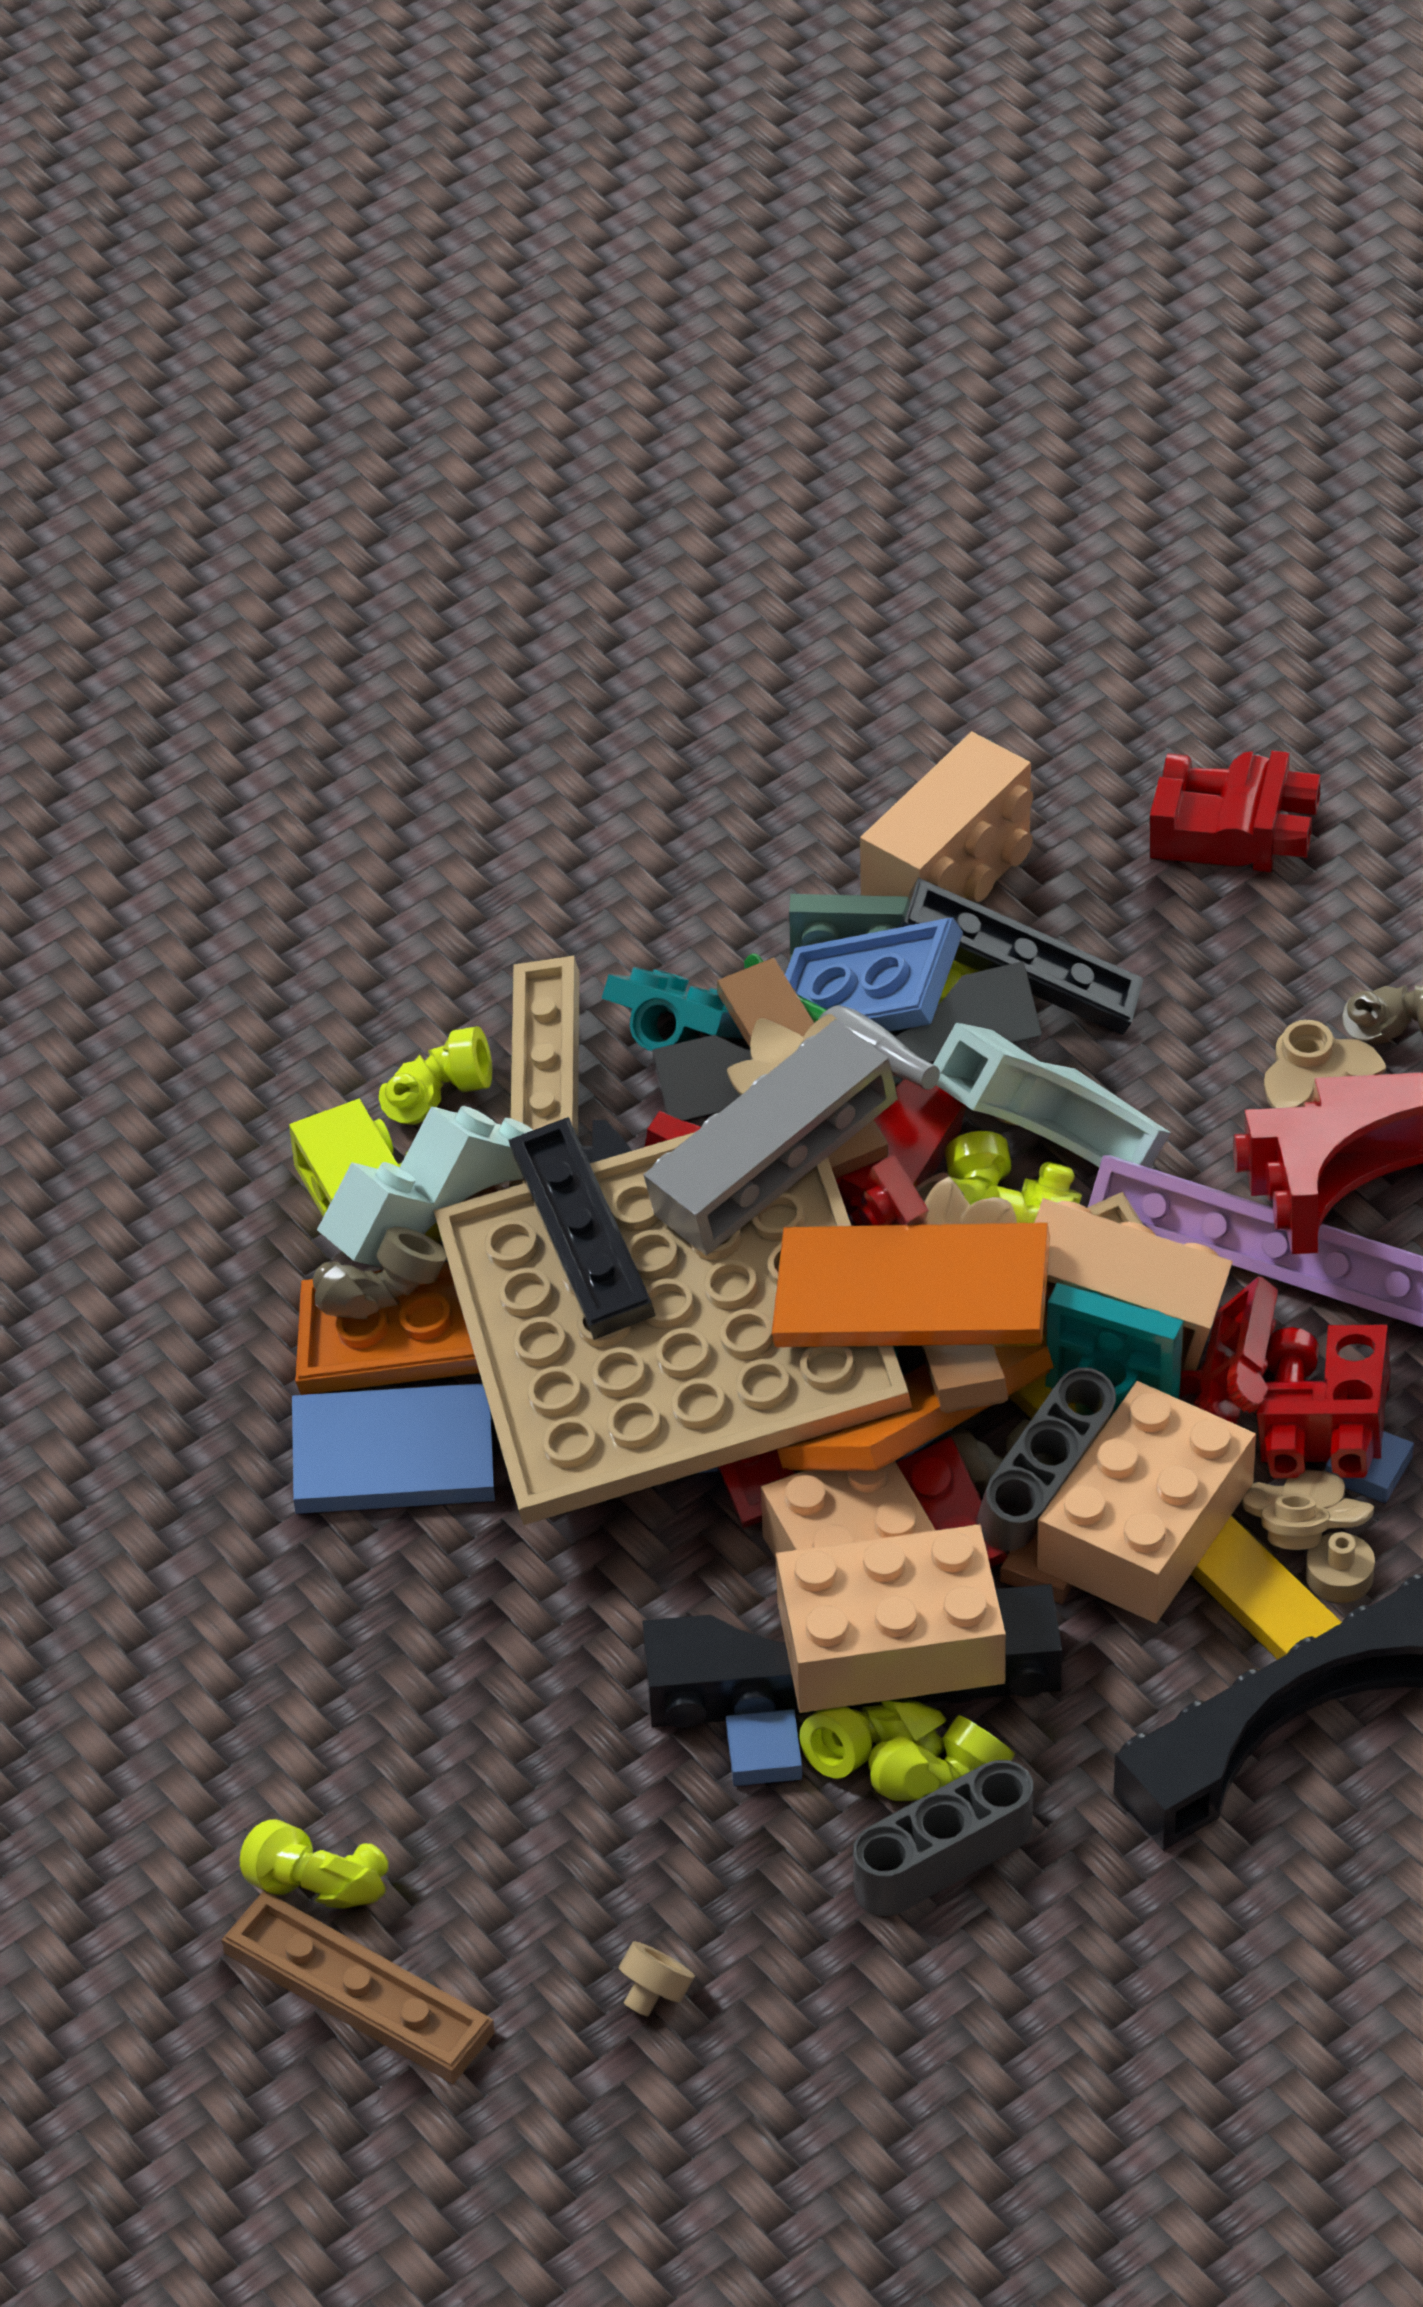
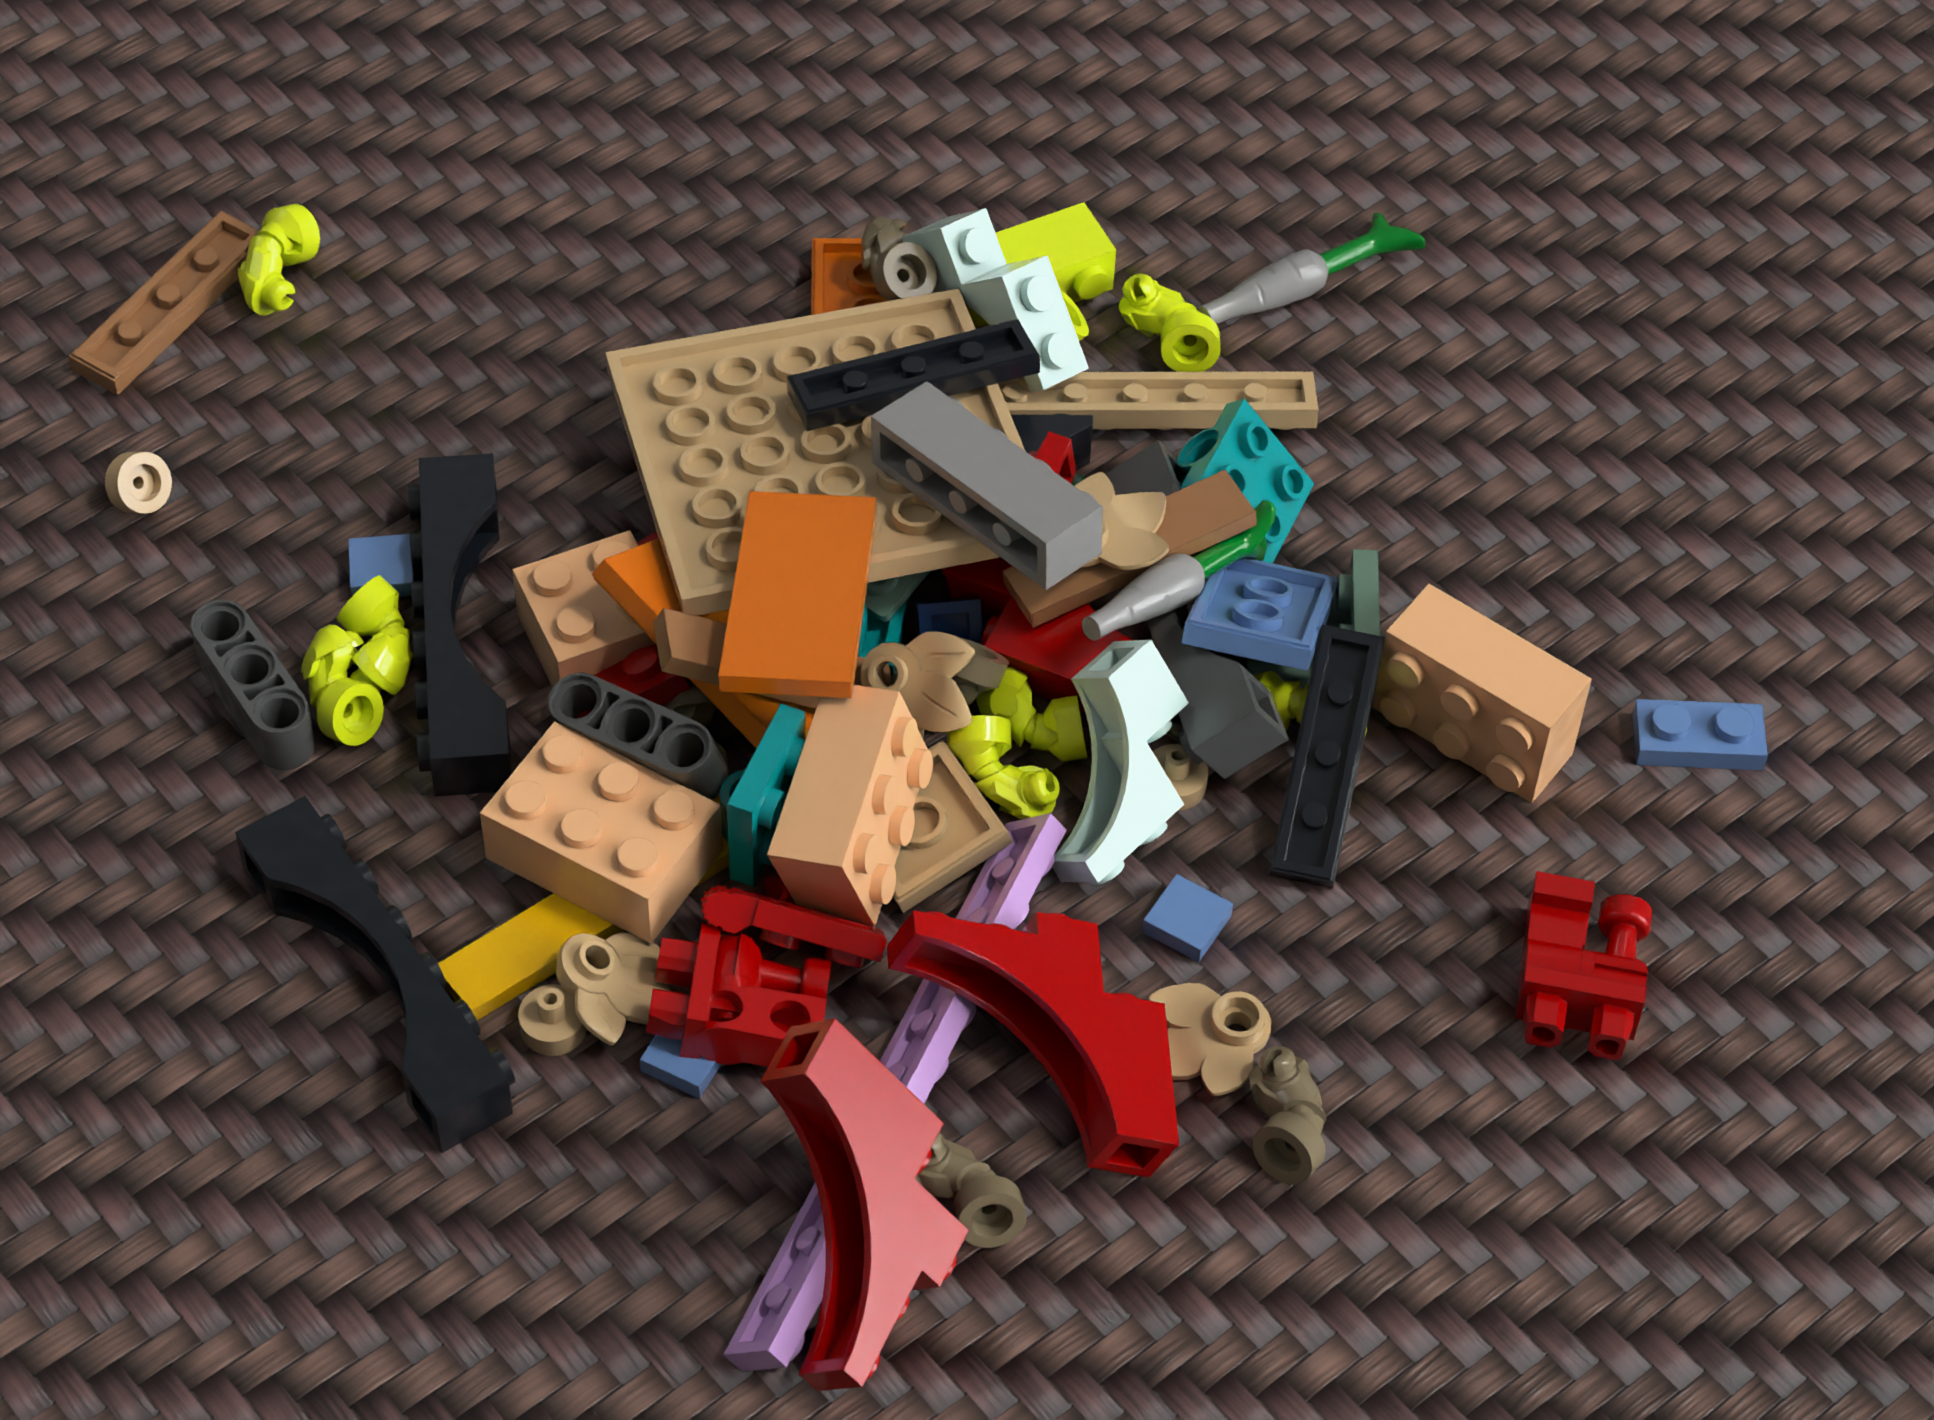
camera: 85 degrees right, 5 degrees up
medium blue tile [292,1383,495,1514] -> none
light nougat brick [776,1524,1006,1713] -> none
red hinge [849,1155,929,1226] -> none
none -> medium blue tile [1142,874,1233,962]
none -> light grey piece [1198,212,1425,324]
none -> medium blue plate [1632,699,1768,770]

